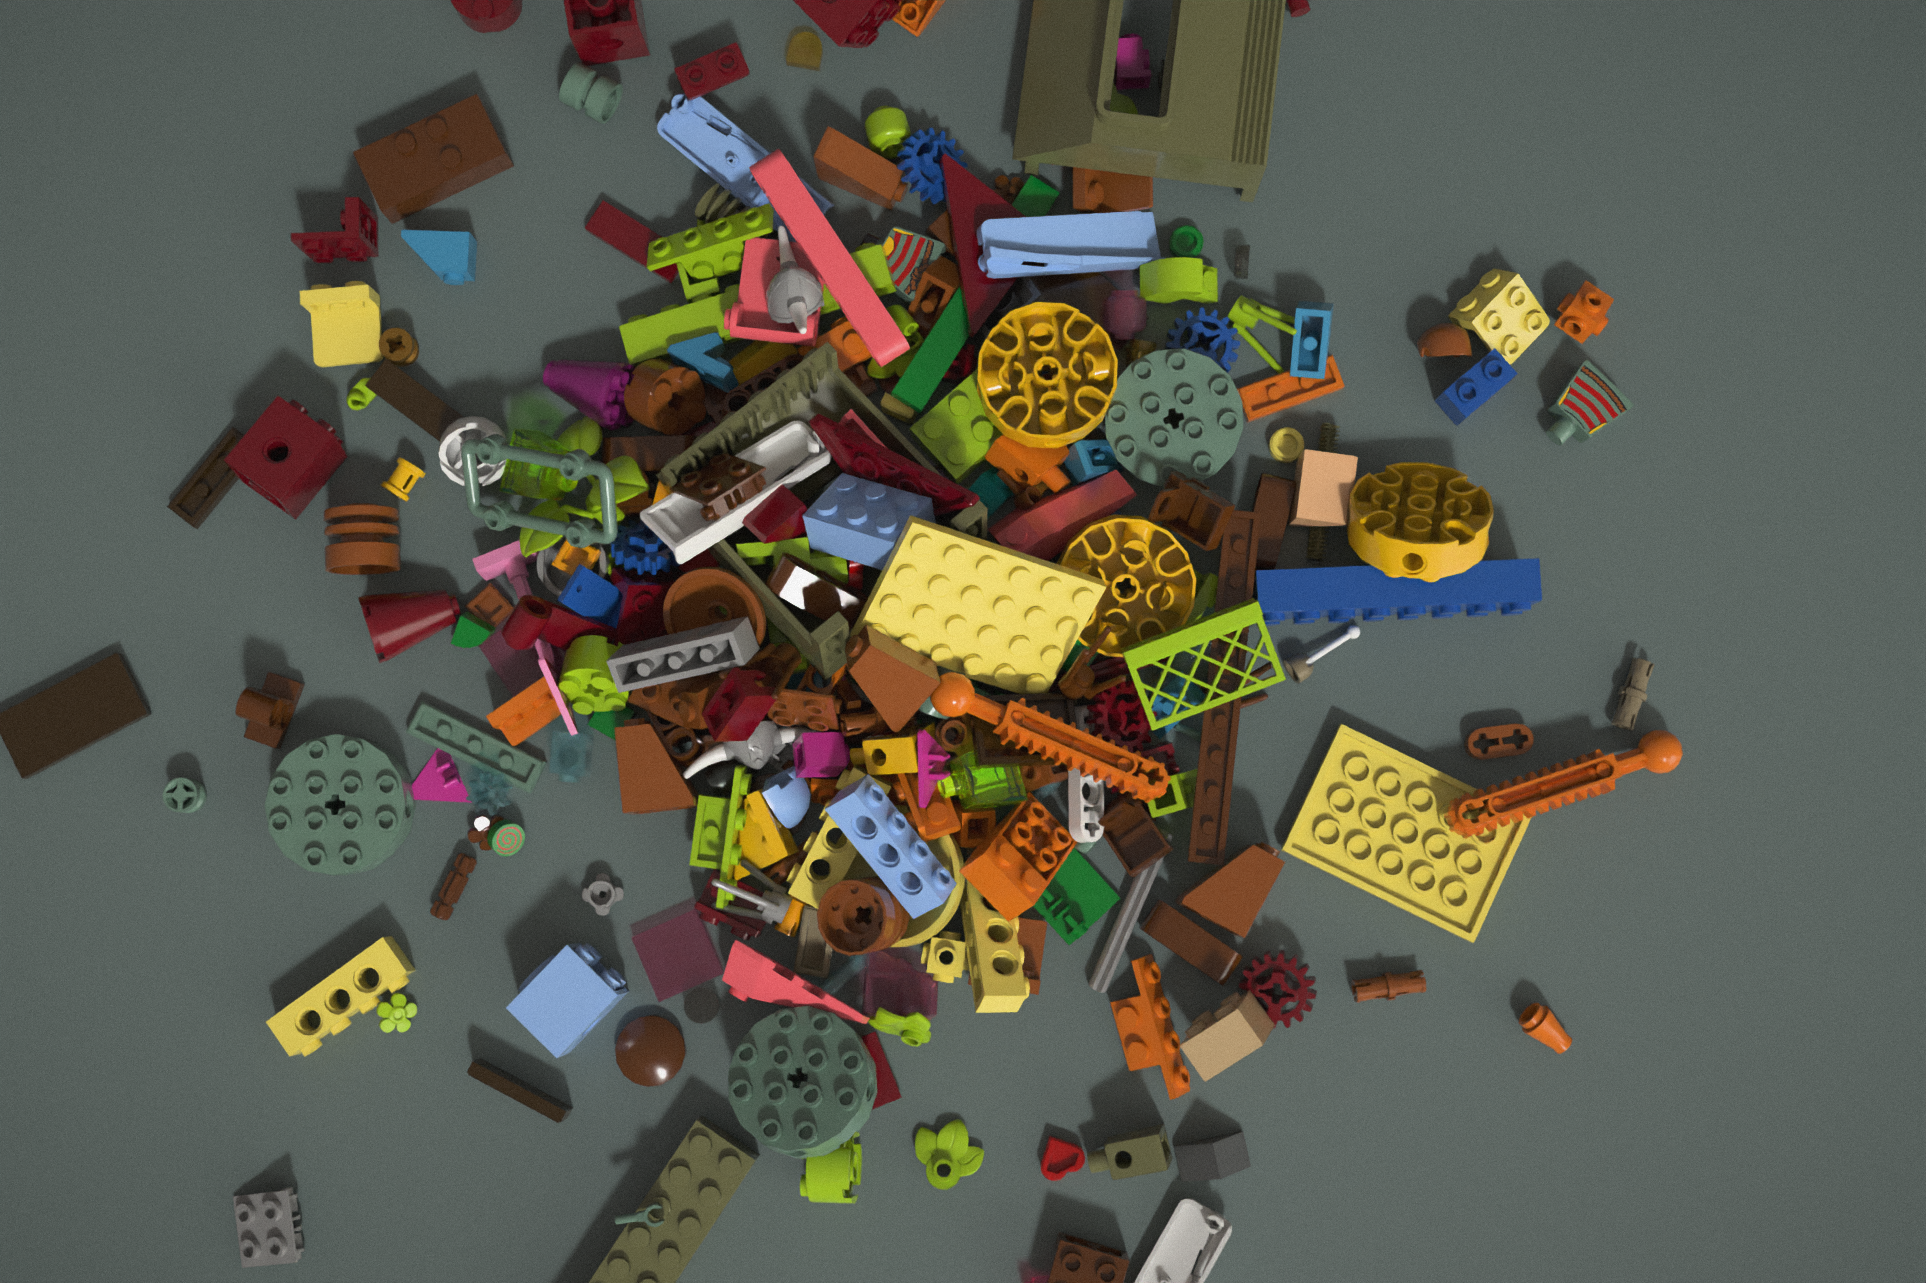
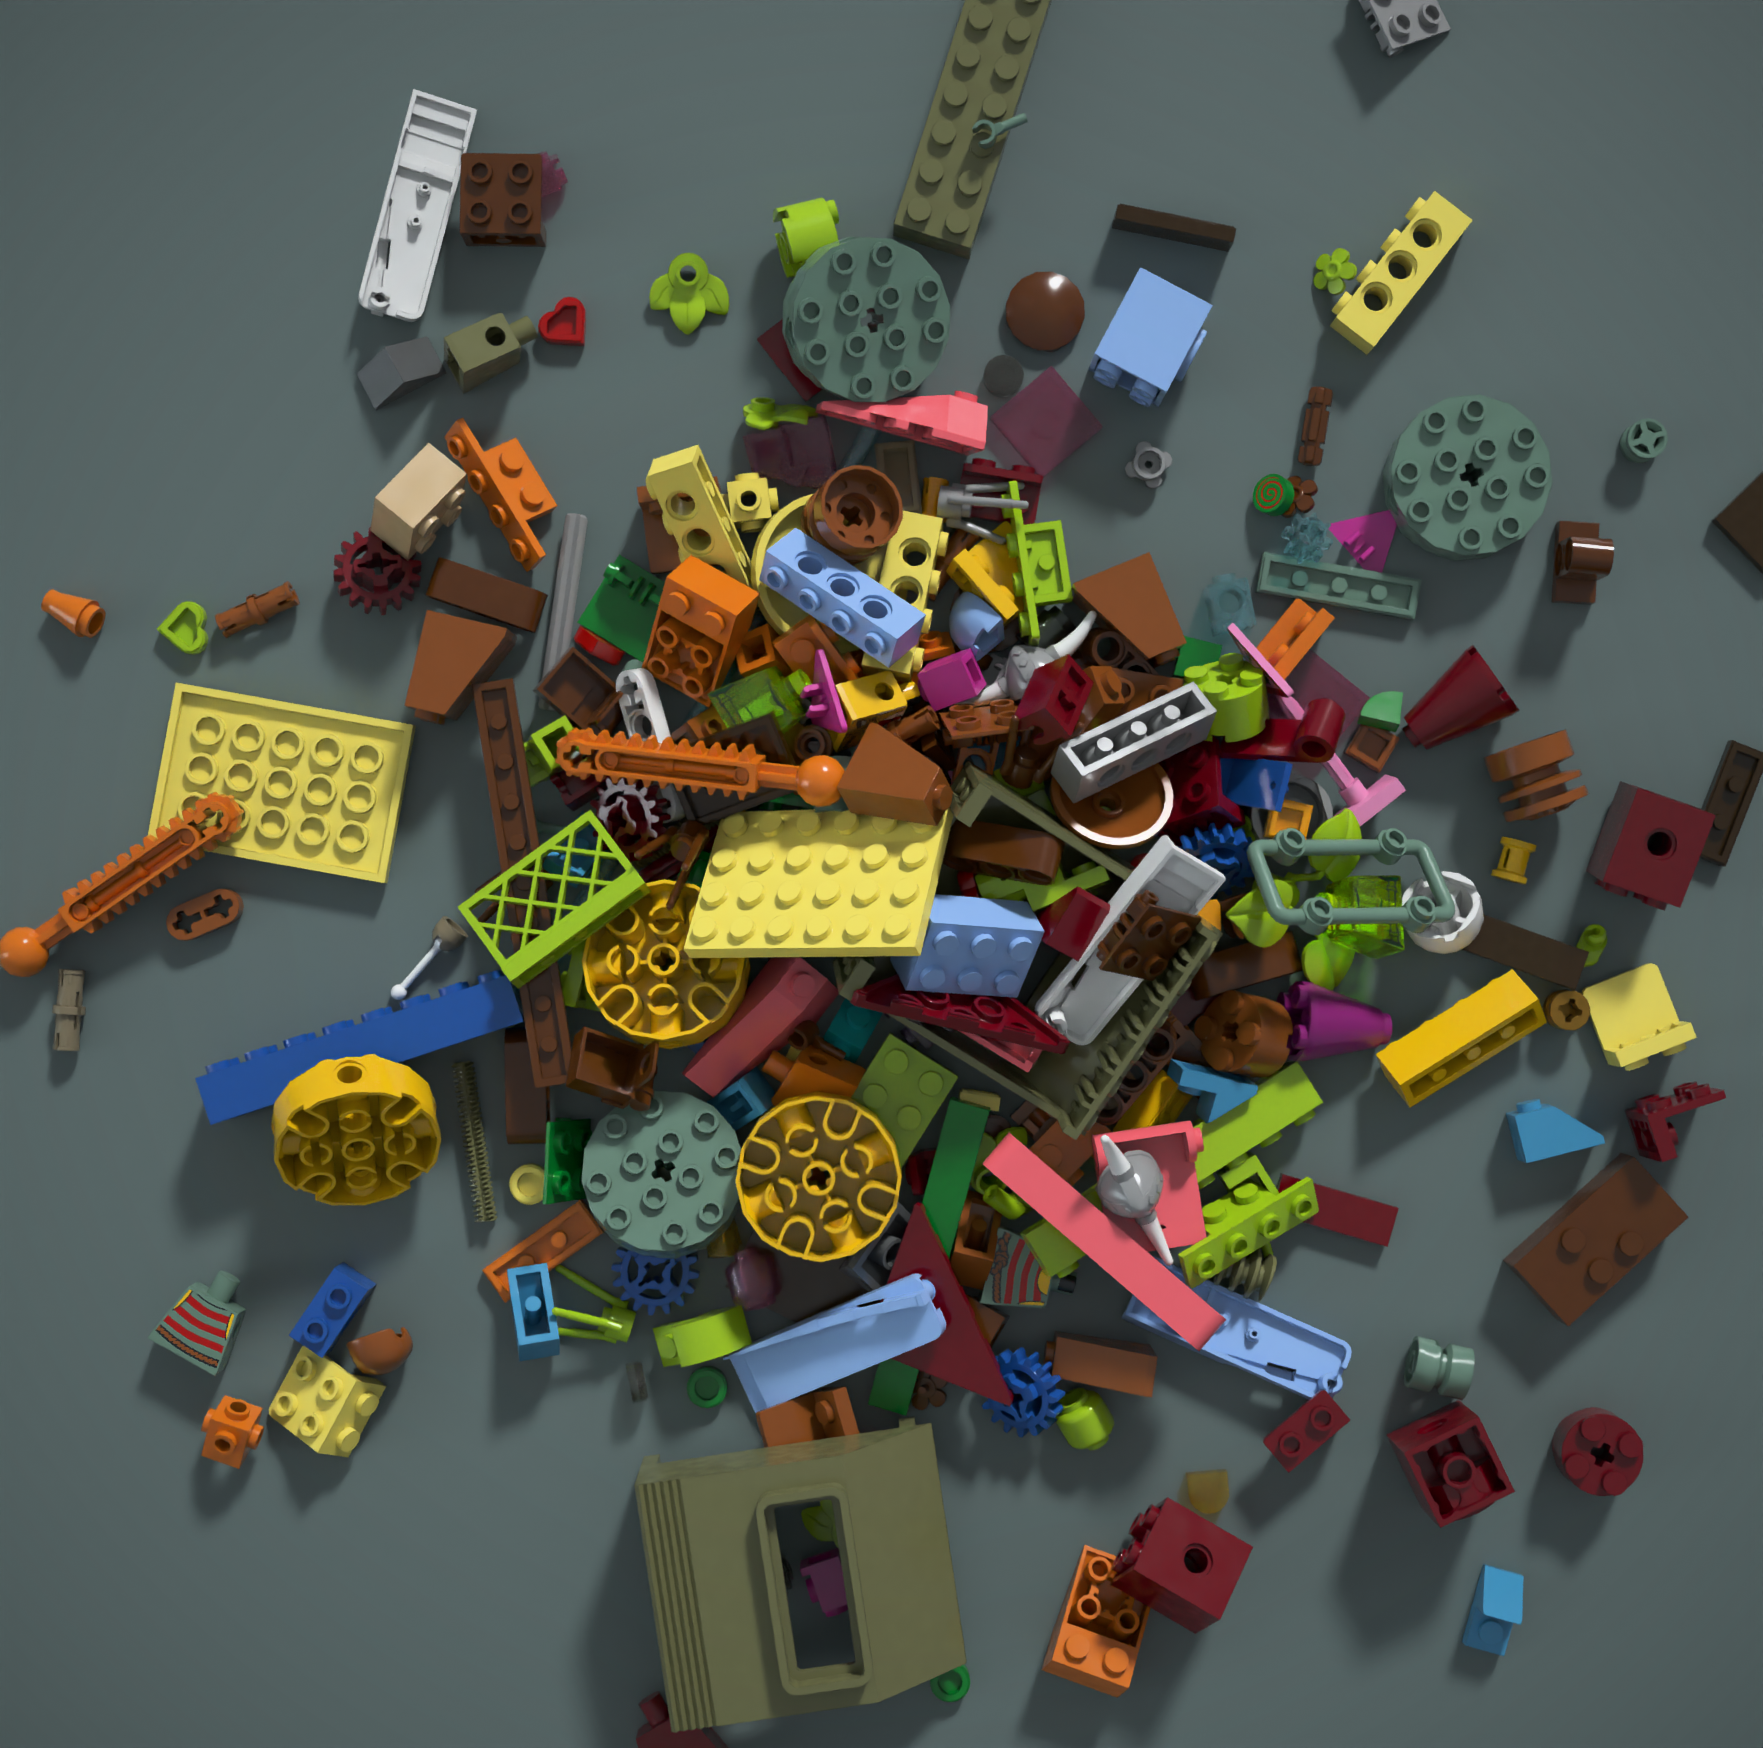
camera: 160 degrees right, 5 degrees up
light nougat slope [1289,449,1358,527] -> none
none -> lime tile [157,601,208,655]
none -> green hinge [543,1117,592,1205]
none -> red tile [573,626,625,666]
none -> yellow brick [1376,969,1547,1108]

